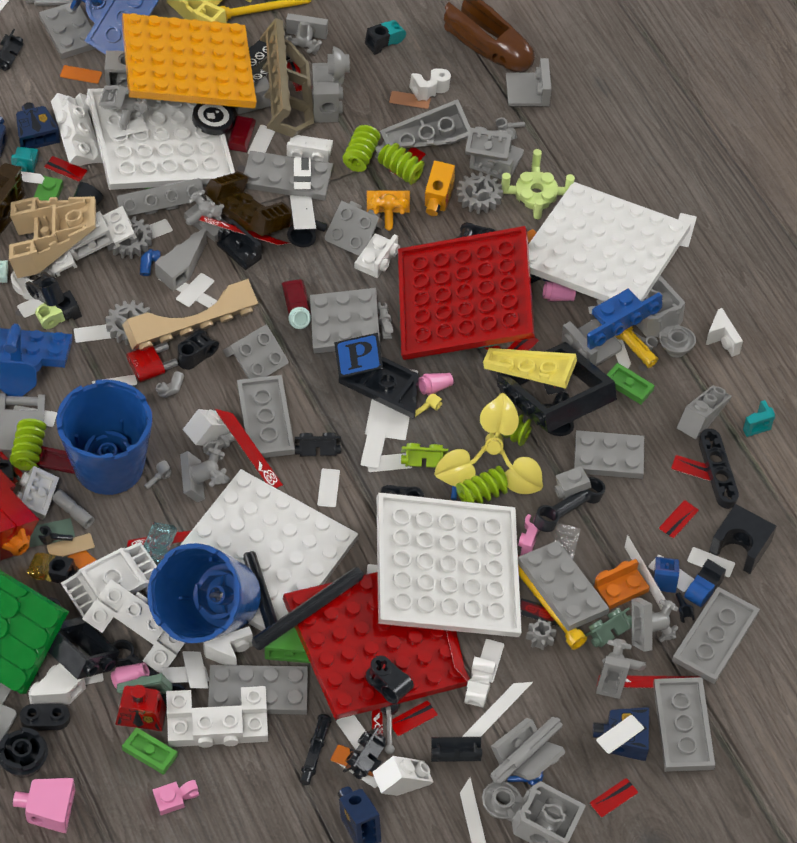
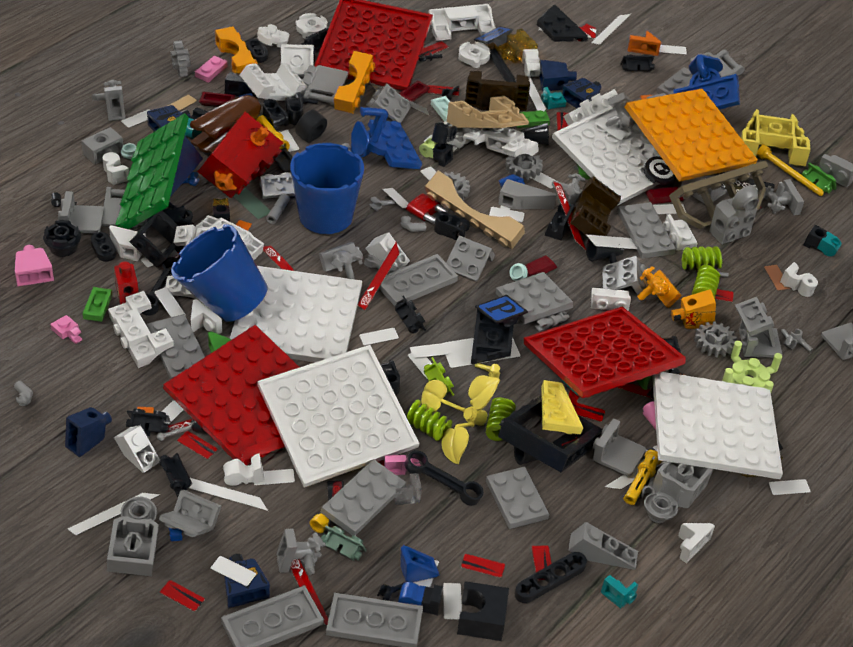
camera: 65 degrees right, 10 degrees down
black hand [38,526,73,545] -> none
tan sticker [47,533,95,560] -> none
bright pink cone [111,662,150,689] -> none
light grey bracket [117,178,205,216] -> none
sand green plate [117,673,172,696] -> none
light grey hand [144,460,172,490] -> none
clear light blue bracket [144,522,177,562] -> none
white sticker [182,651,209,688] -> none
black axle [243,551,278,628] -> none
black axle [252,567,364,650] -> none
white sticker [294,158,311,189] -> none
black piece [300,714,332,785] -> none
black piece [365,656,414,704] -> none
light grey wedge [380,99,471,148] -> none
bright pink cone [418,373,453,396] -> none
light grey axle [490,717,563,784] -> none
light grey gear [526,619,556,650] -> none
light grey bracket [554,466,591,500] -> none
blue bracket [587,288,662,350] -> none
orange bracket [594,559,650,610] -> none
bright green plate [607,363,655,405] -> none
white sticker [625,535,666,609] -> none
light grey piece [632,597,678,652] -> none

